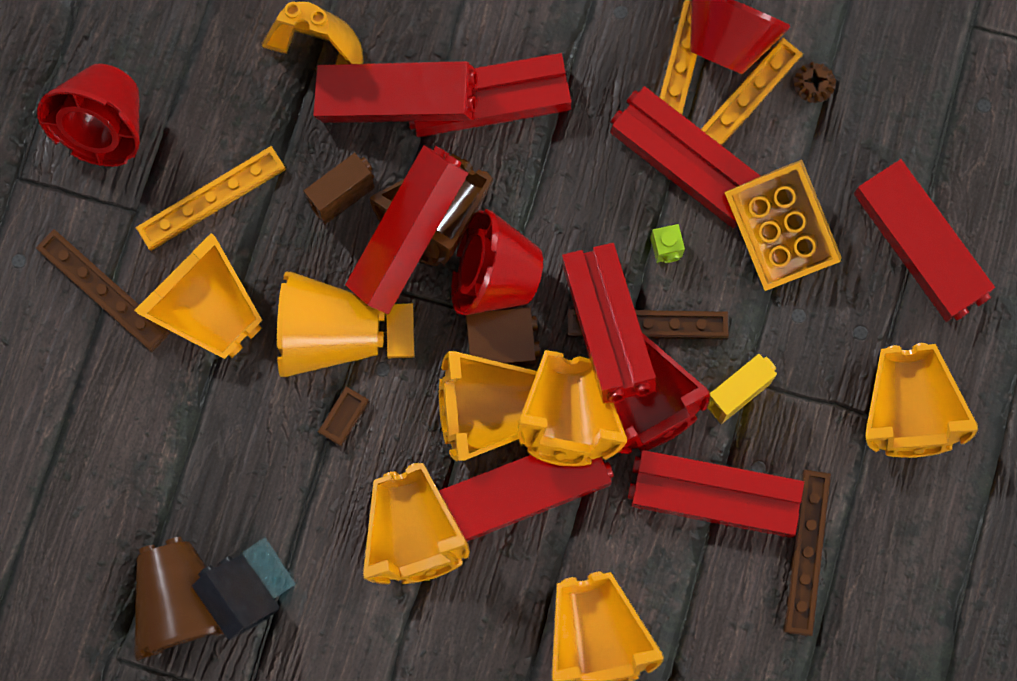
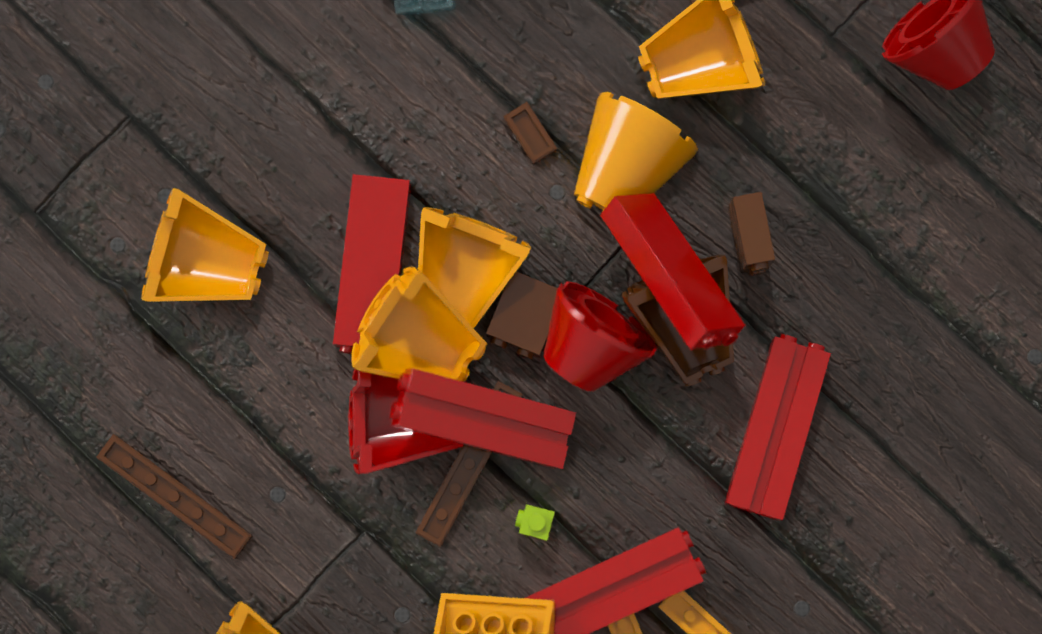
camera: 120 degrees right, 5 degrees up
light orange tile [136,146,286,251] -> none
light orange cone [262,2,363,65] -> none
red brick [314,61,478,123] -> none
light orange cone [363,463,469,585] -> none
light orange tile [386,303,415,358] -> none
red brick [627,450,804,538] -> none
yellow brick [707,354,777,424] -> none

